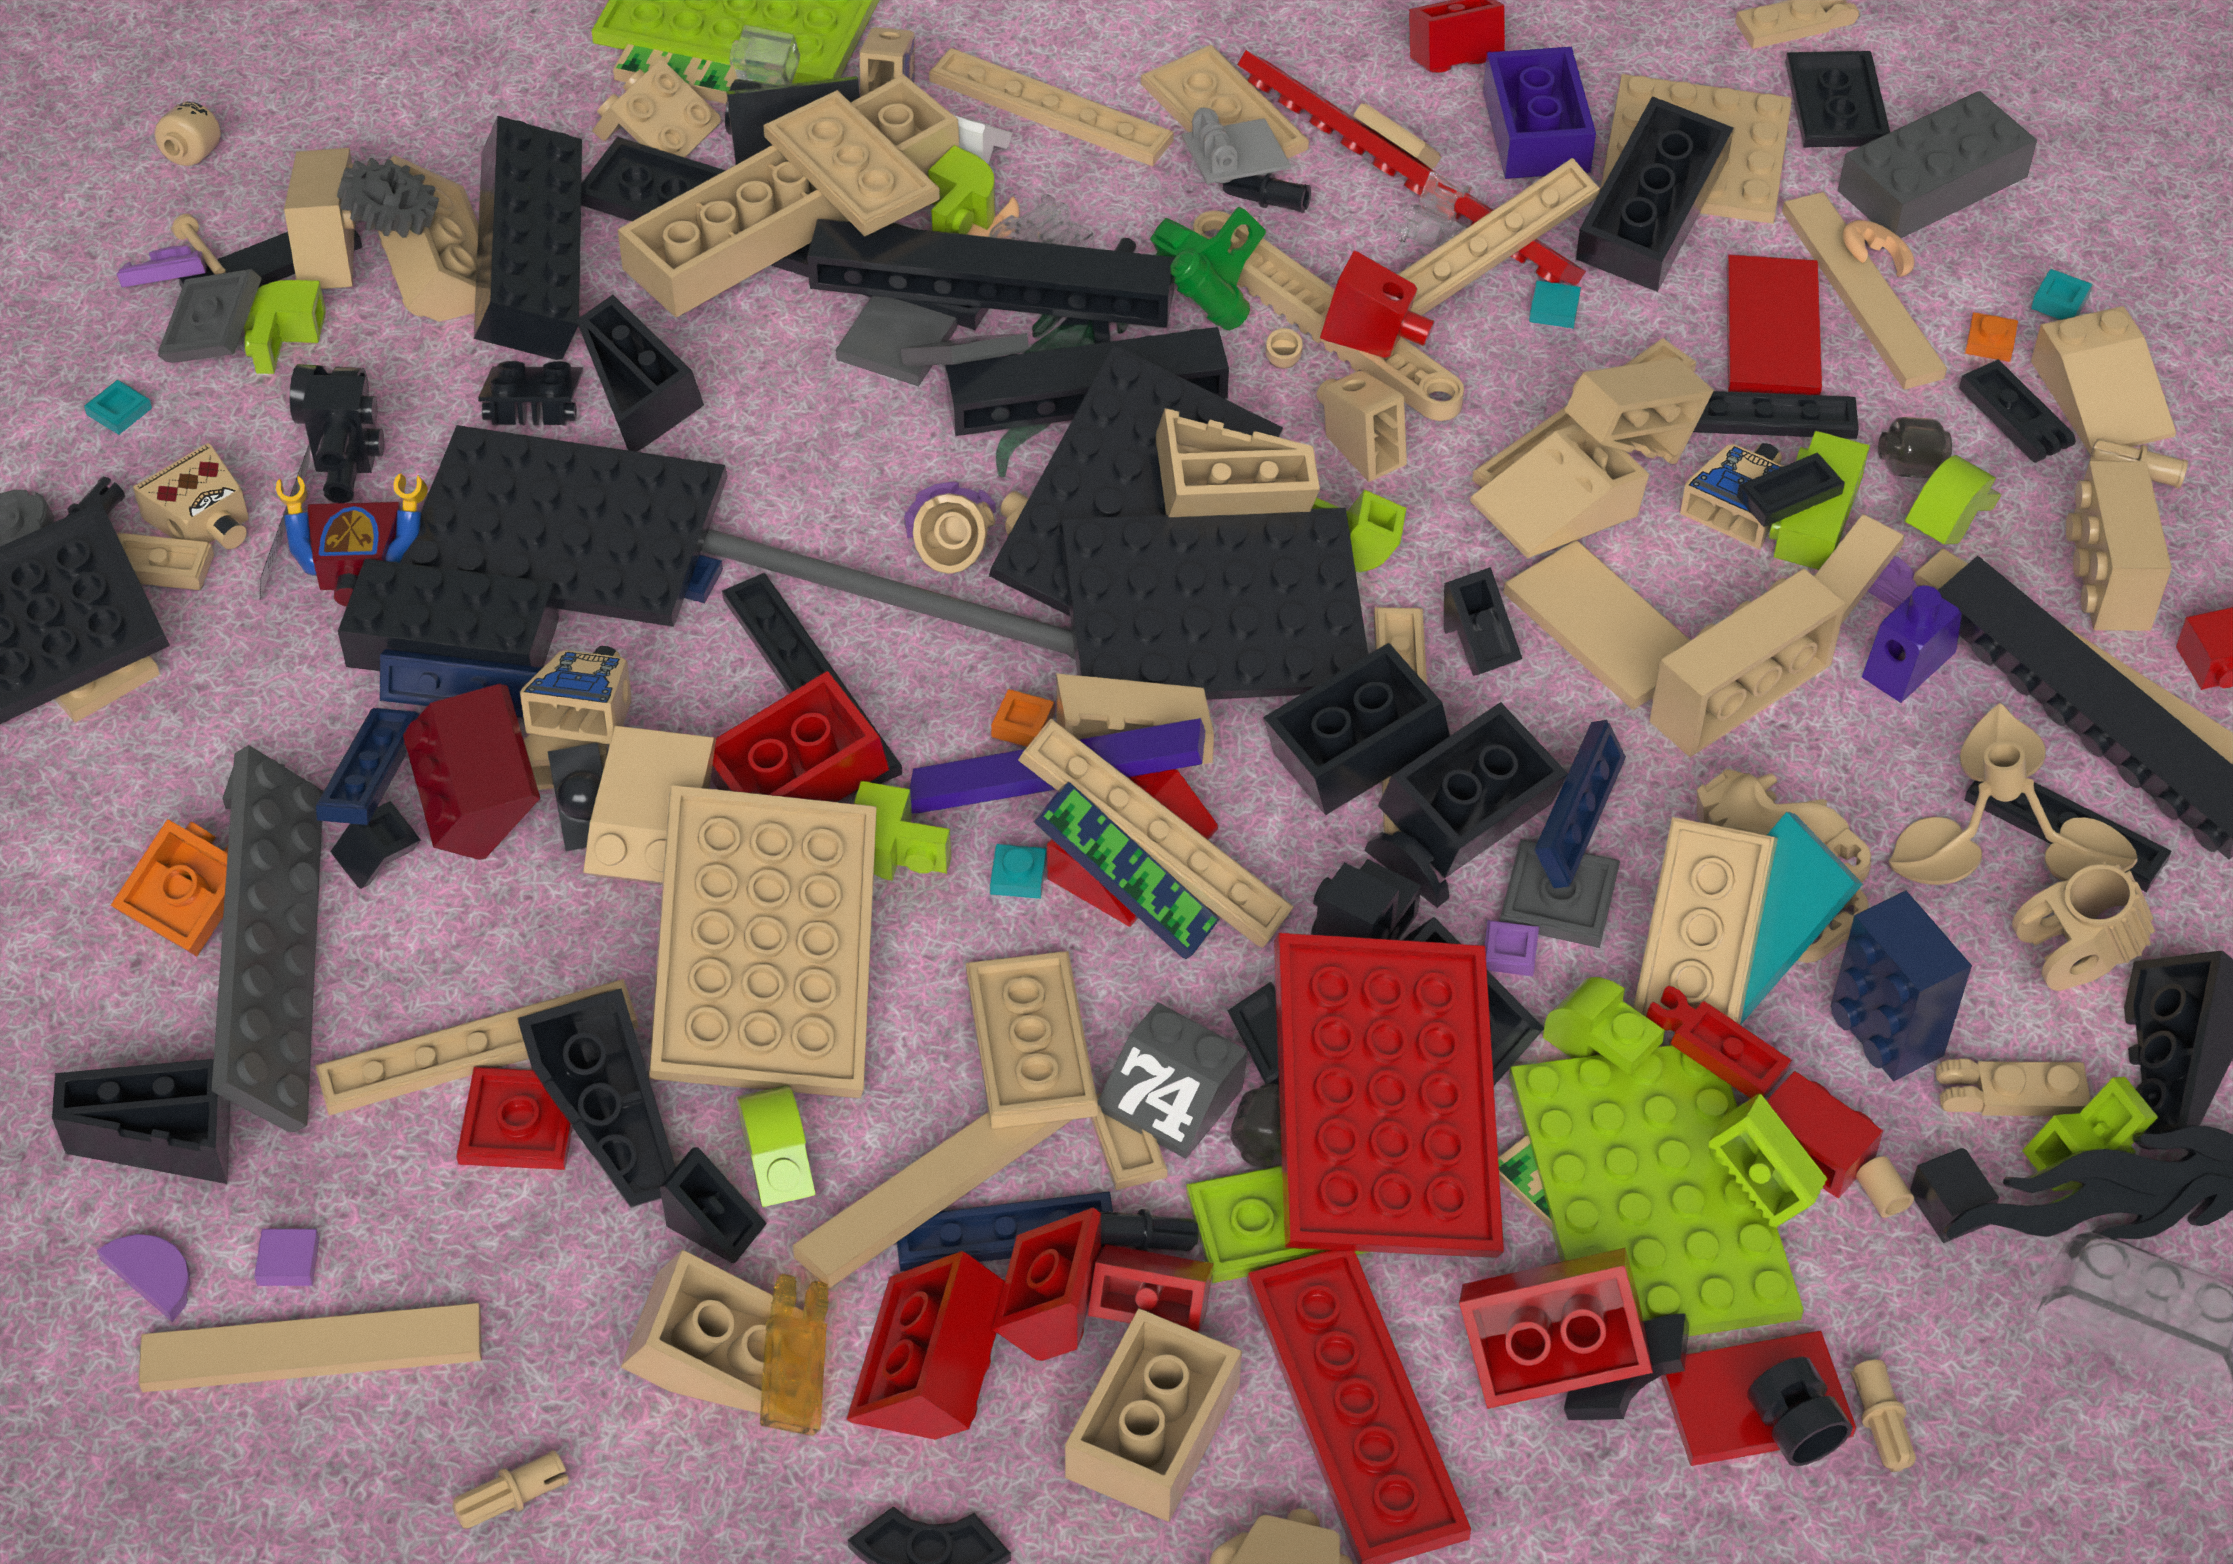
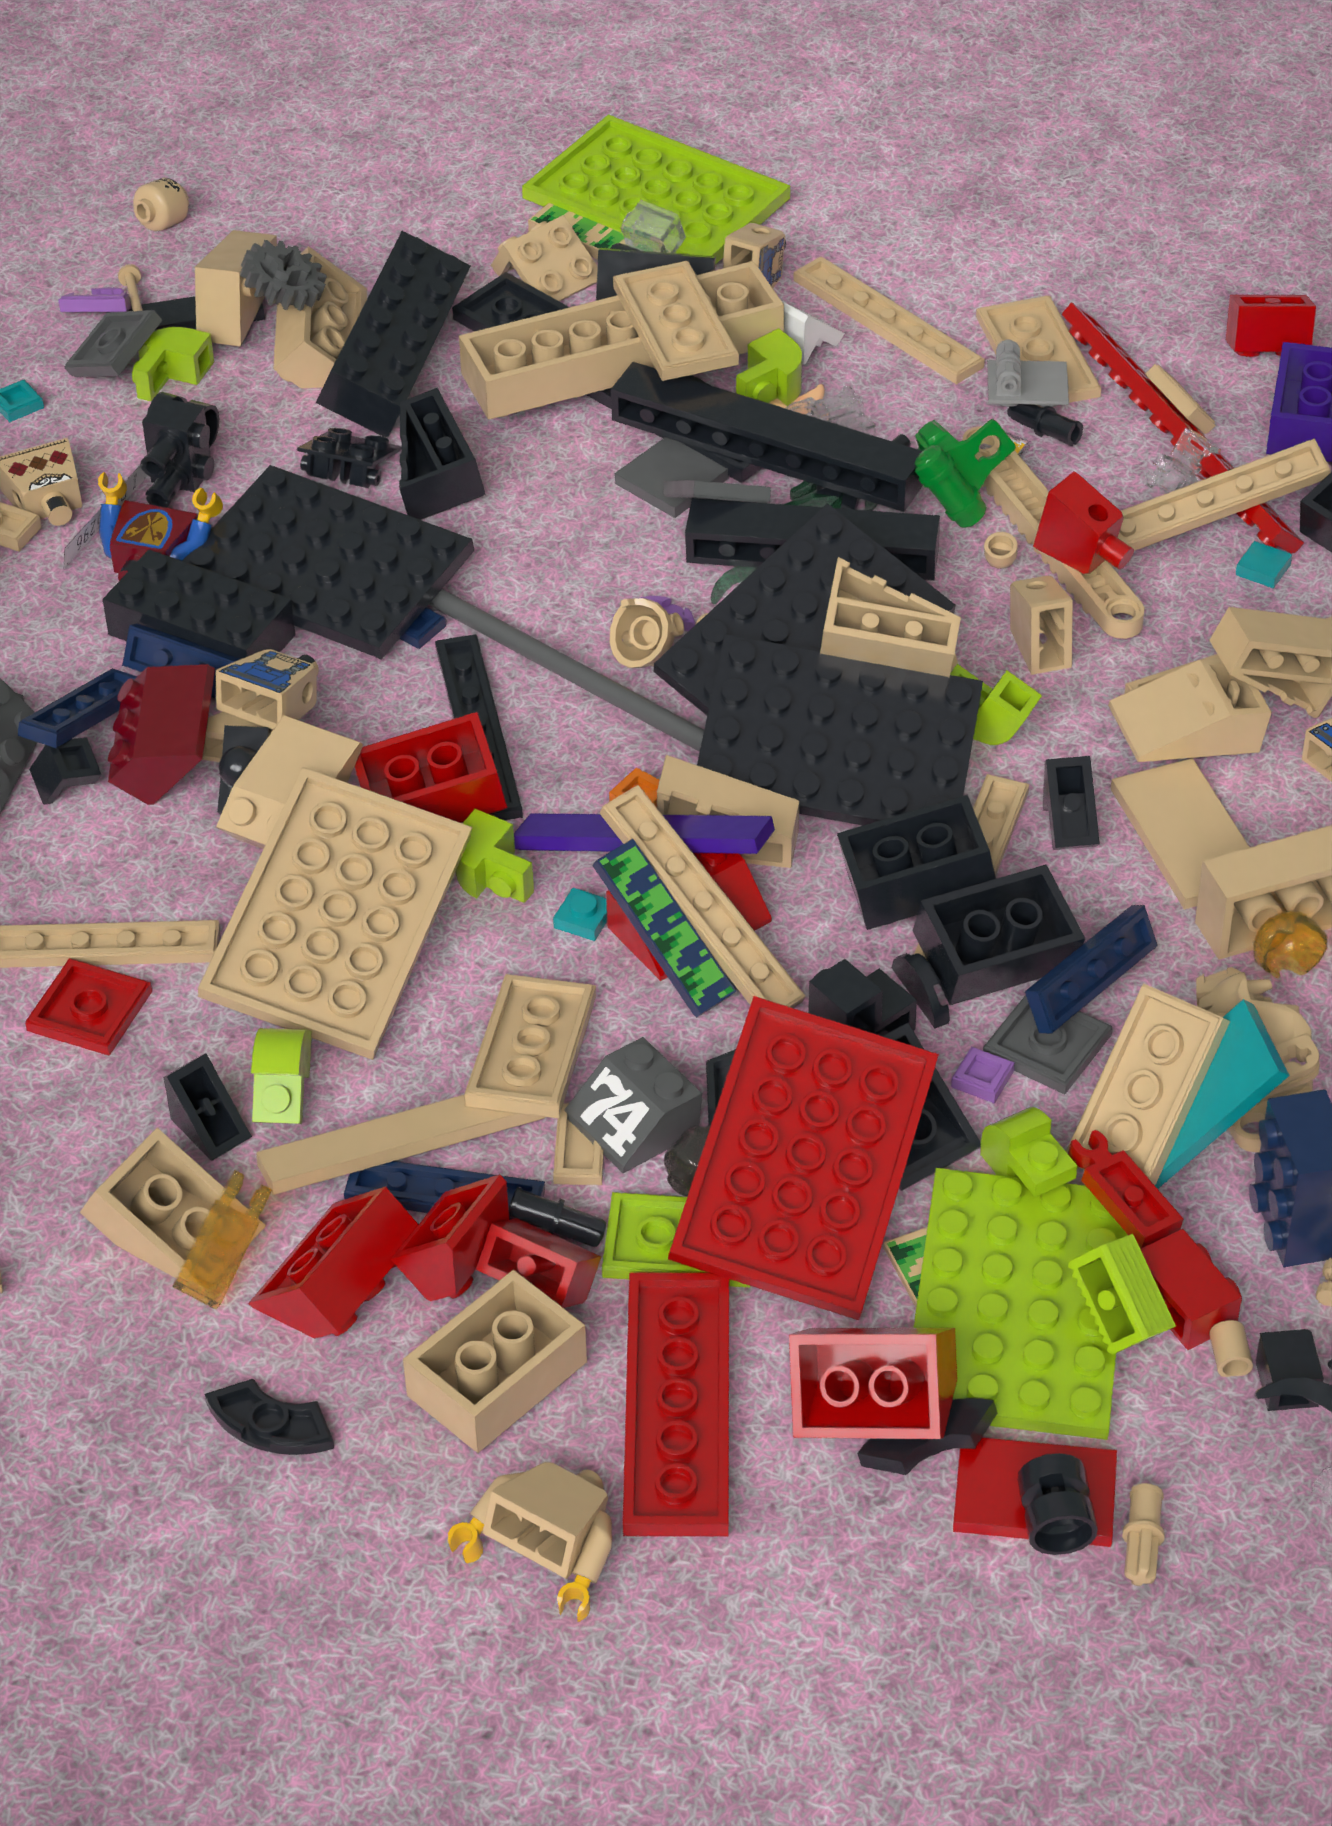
camera: 20 degrees right, 5 degrees down
black wedge [517,988,676,1208] -> none
none -> clear yellow hair [1253,910,1328,978]

